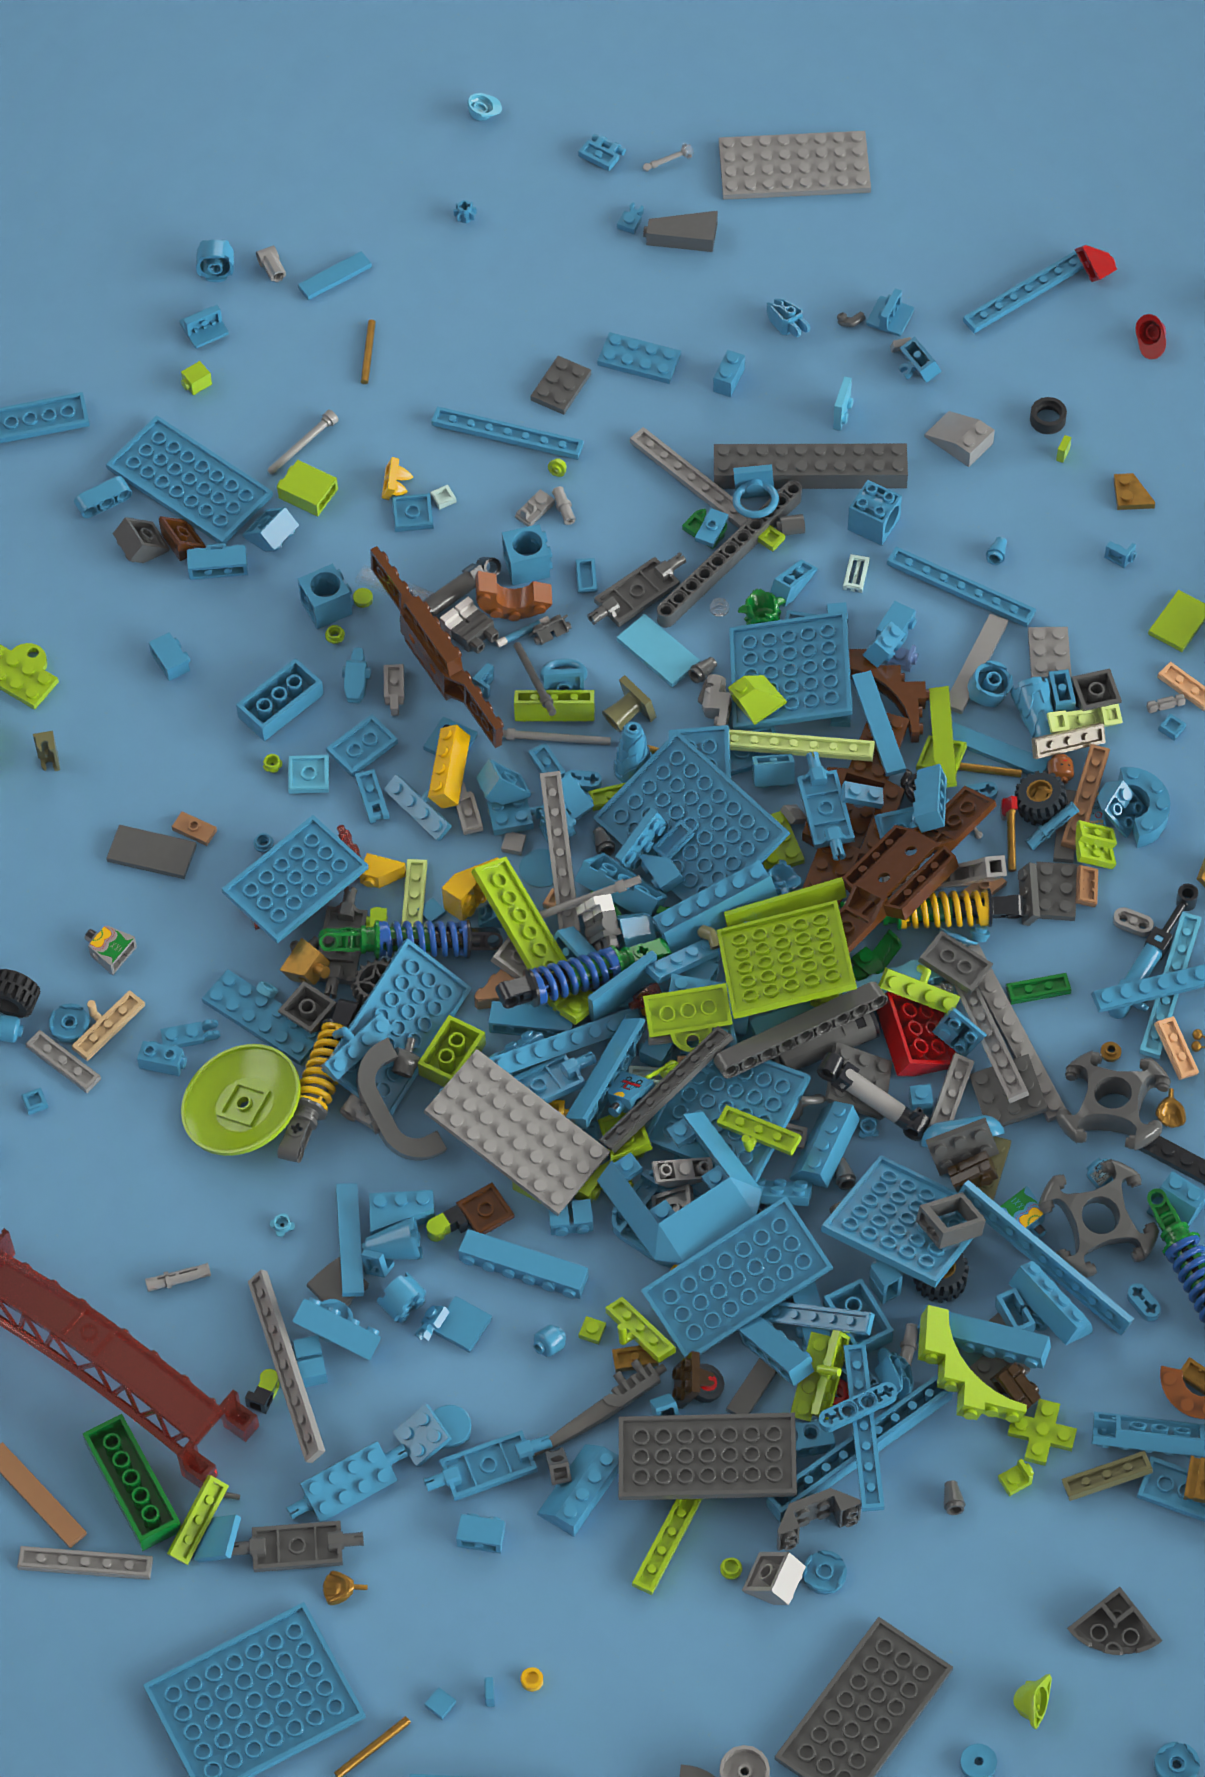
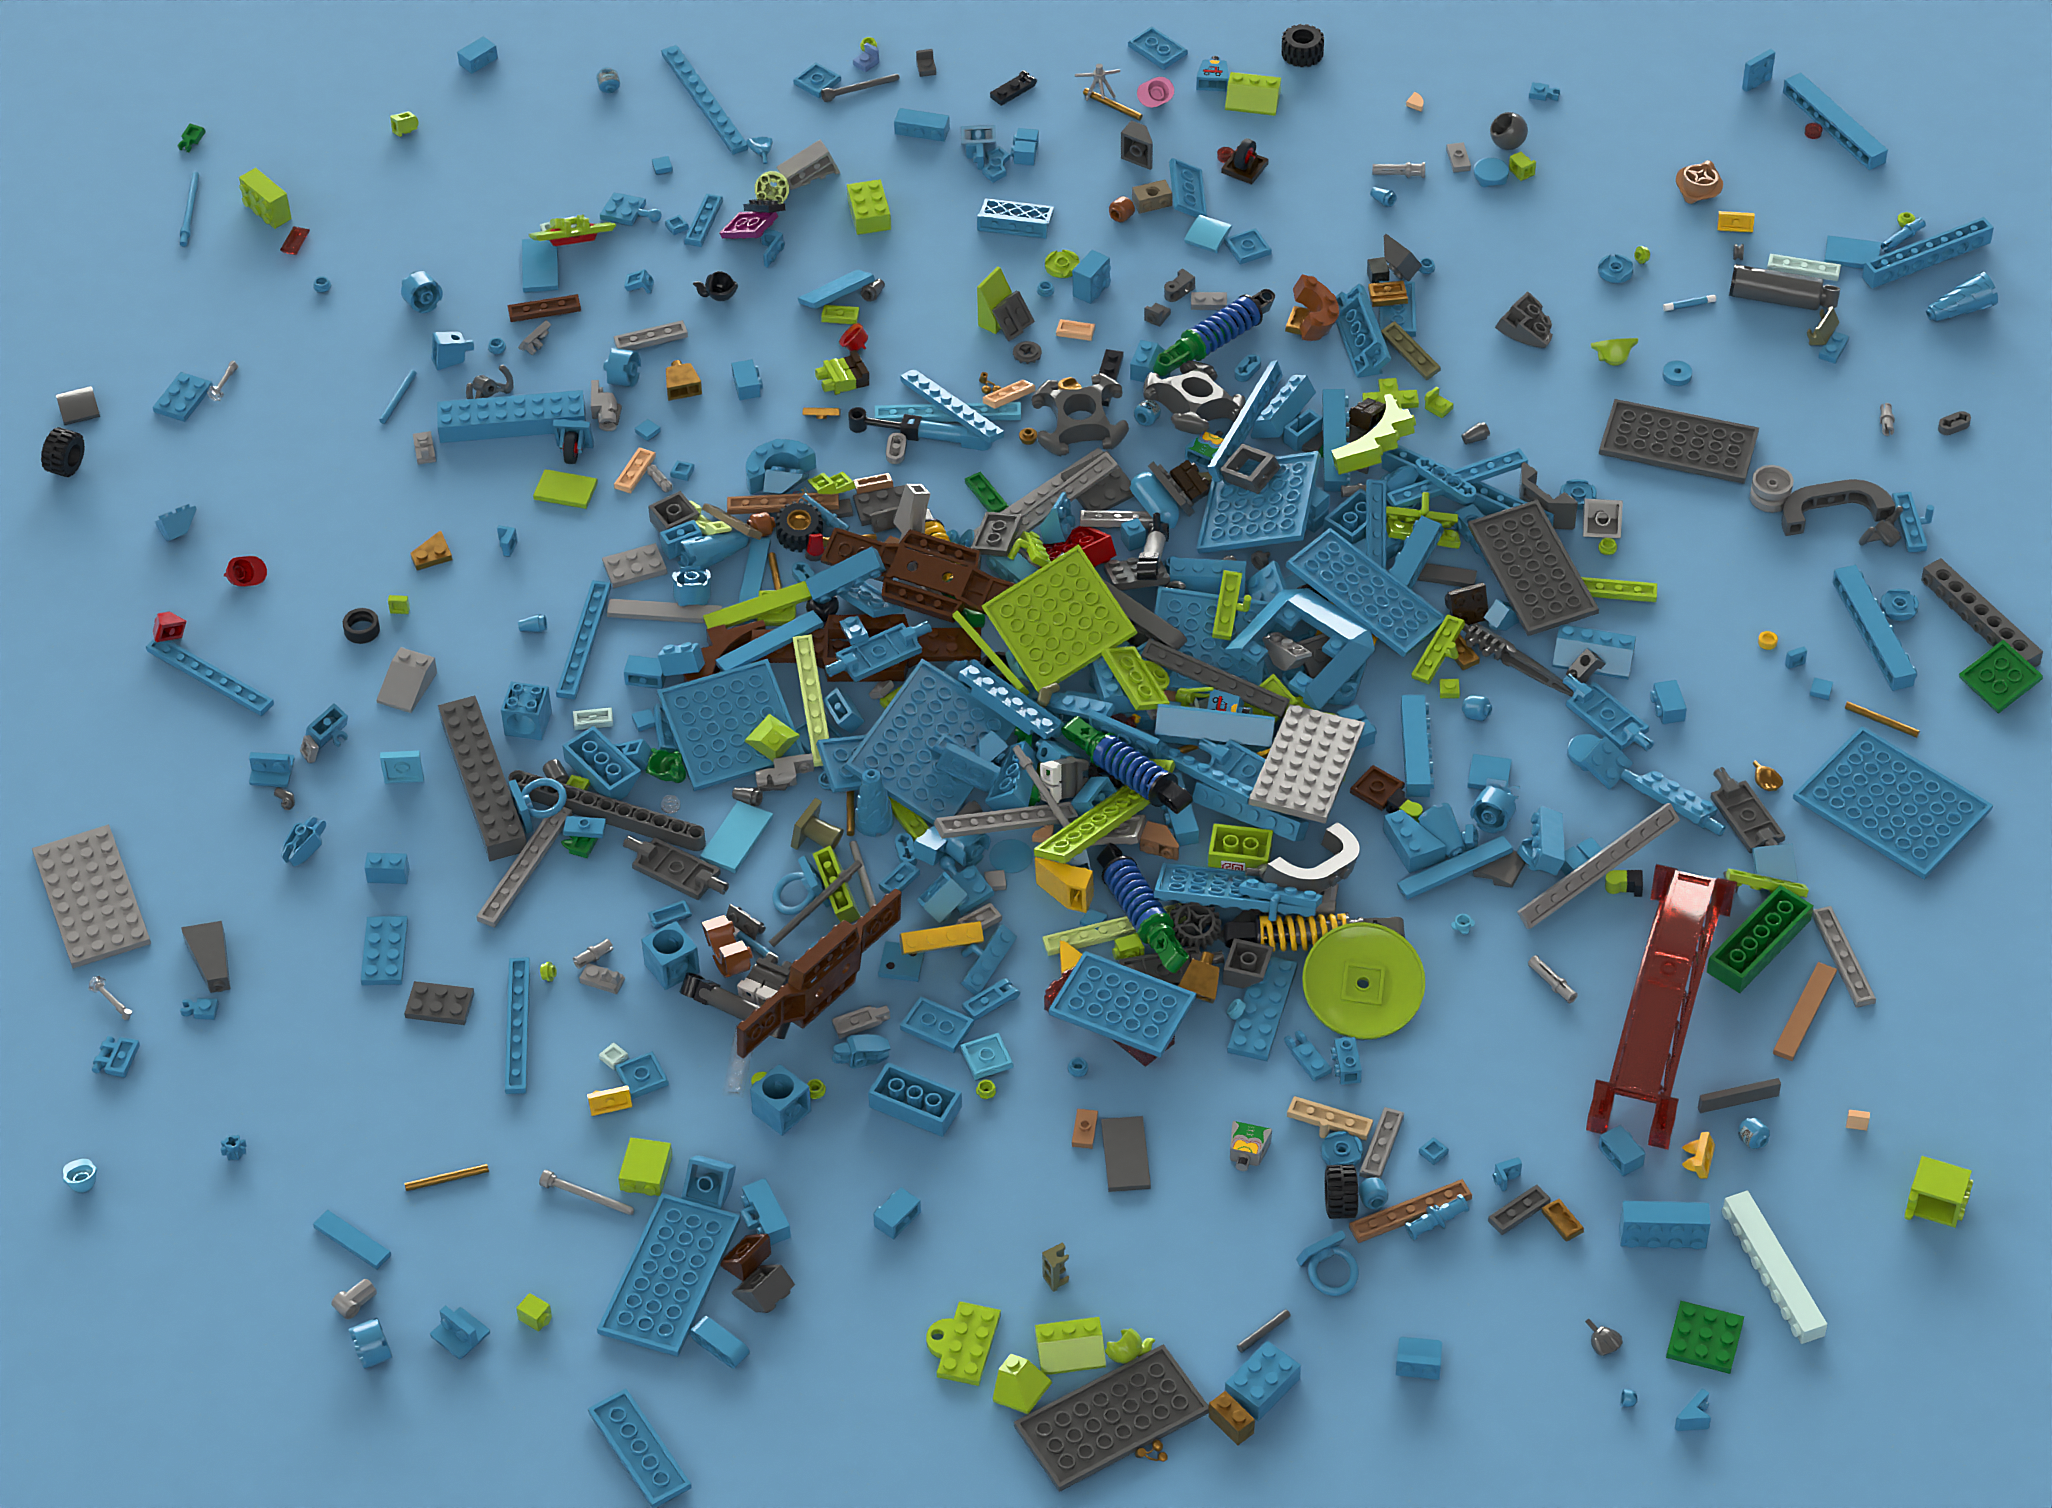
camera: 110 degrees left, 10 degrees down
none -> dark azure slope [562,726,641,801]

